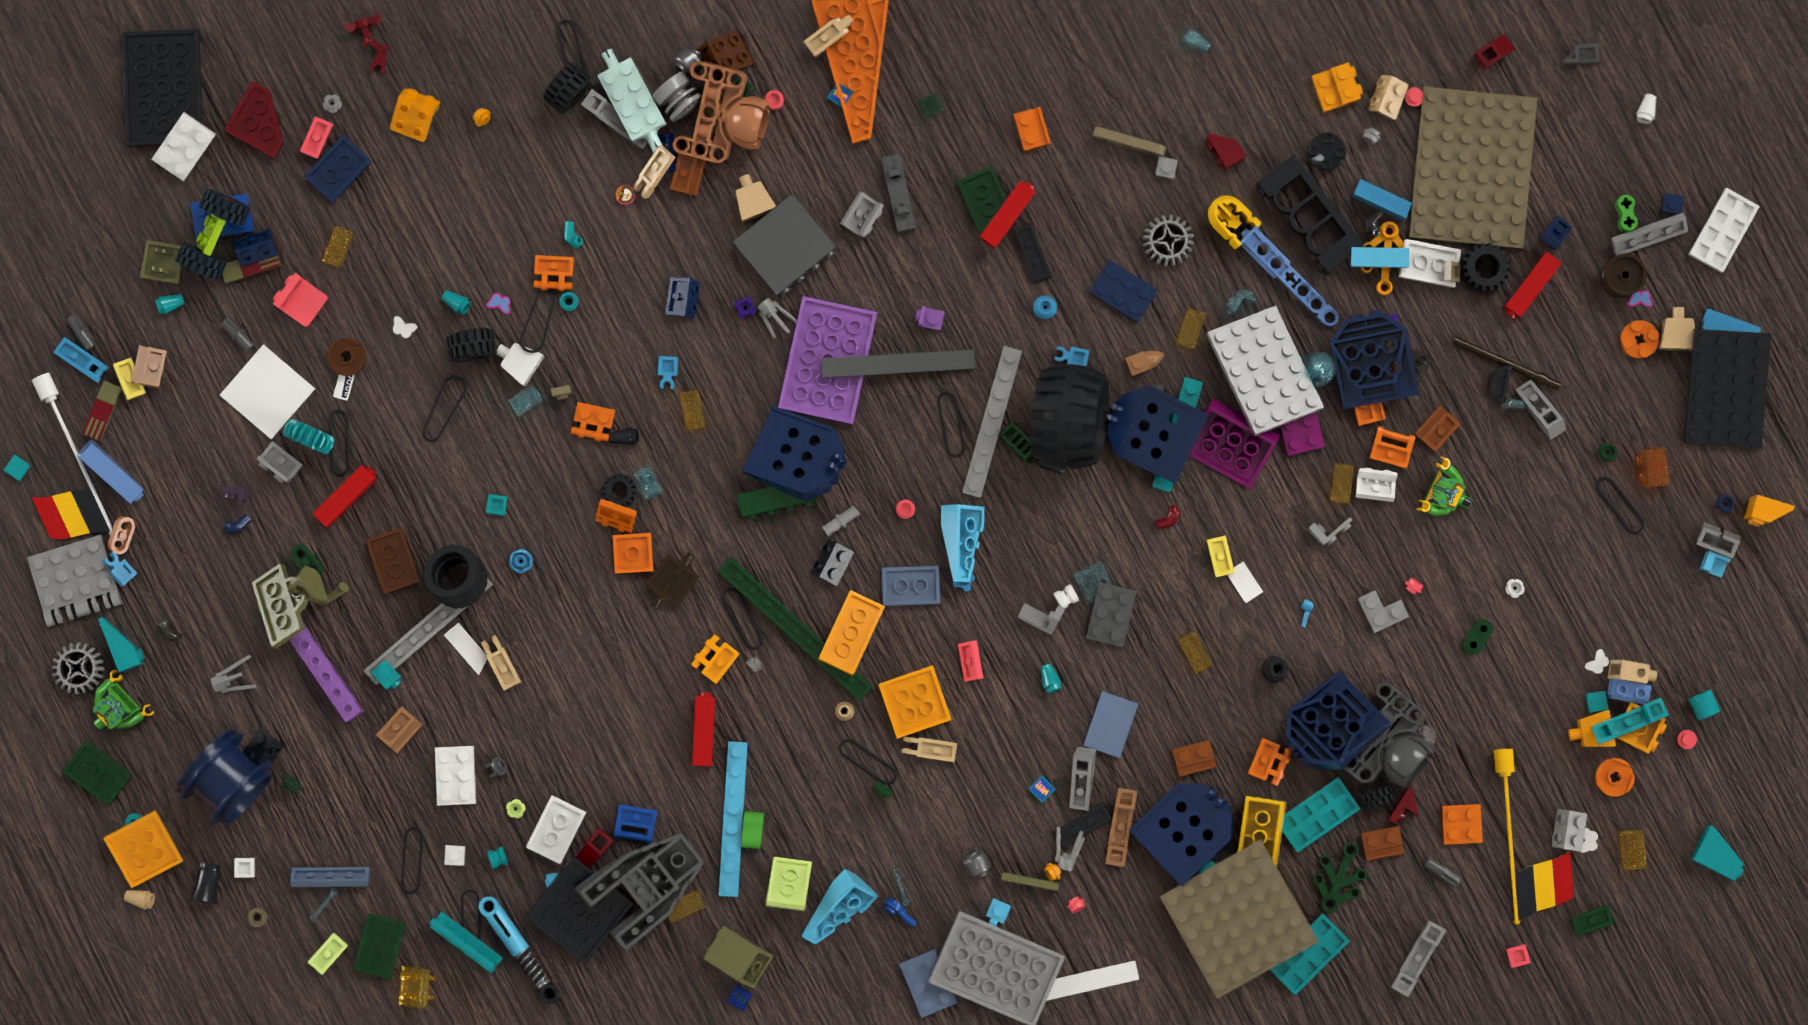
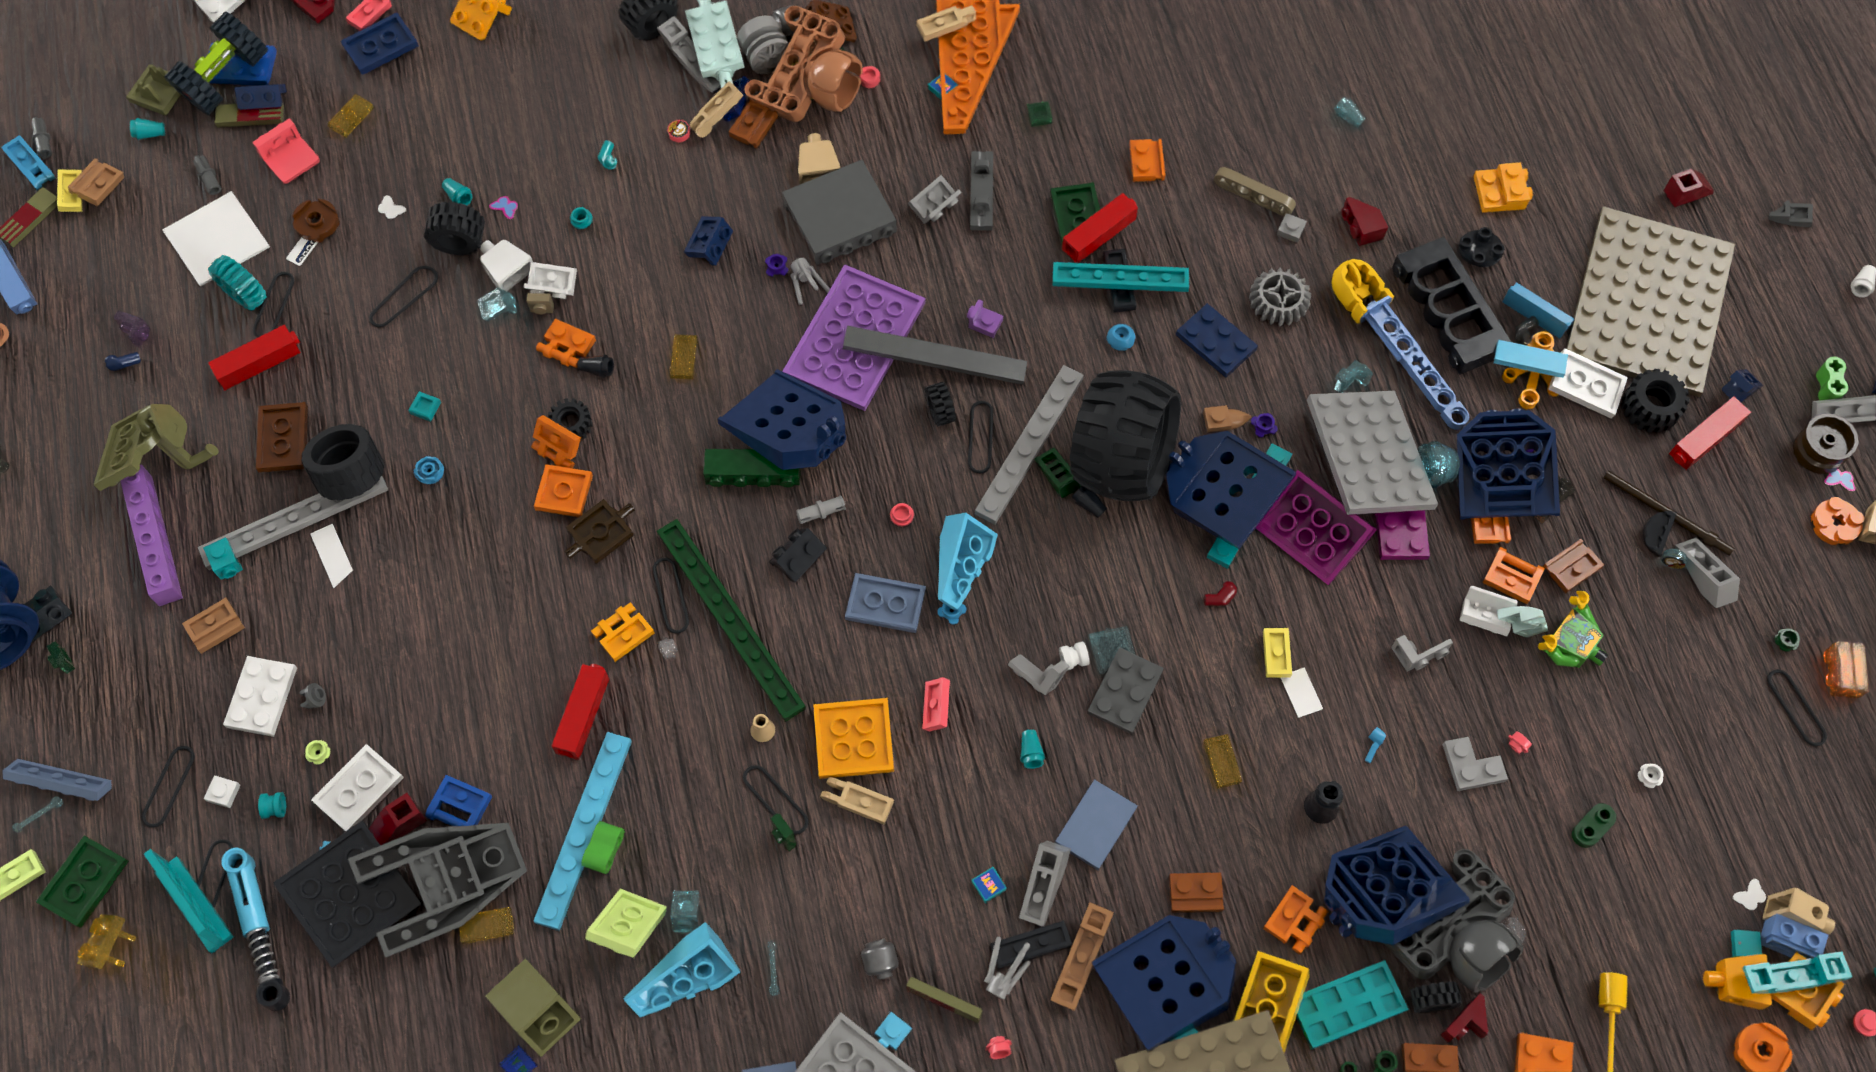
camera: 15 degrees right, 20 degrees down
light grey plant [211,655,256,693] -> none
light grey bracket [256,441,303,483] -> none
dark green plate [291,545,323,576] -> none
light orange plate [473,108,490,126] -> none
tan hinge [481,635,521,691] -> none
black piece [519,289,556,353] -> none
orange plate [534,255,574,292] -> none
clear light blue bracket [634,466,663,500] -> none
dark azure plate [658,356,678,390] -> none
light orange plate [818,590,885,676] -> none
blue plate [883,898,917,928] -> none
light orange plate [1044,863,1061,881] -> none
clear yellow tile [1176,307,1206,350] -> none
clear yellow plate [1330,463,1354,504] -> none
light grey plate [1362,128,1381,145] -> none
tan bracket [1368,75,1409,120] -> none
coral plate [1405,87,1423,107] -> none
dark tan plate [1443,261,1461,282] -> none
none -> white bracket [524,262,577,299]
none -> clear light blue bracket [670,891,700,933]
none -> black tyre [924,381,956,427]
none -> teal plate [1052,262,1189,292]
none -> dark purple plate [1251,413,1278,437]
none -> light aqua slope [1497,606,1548,637]

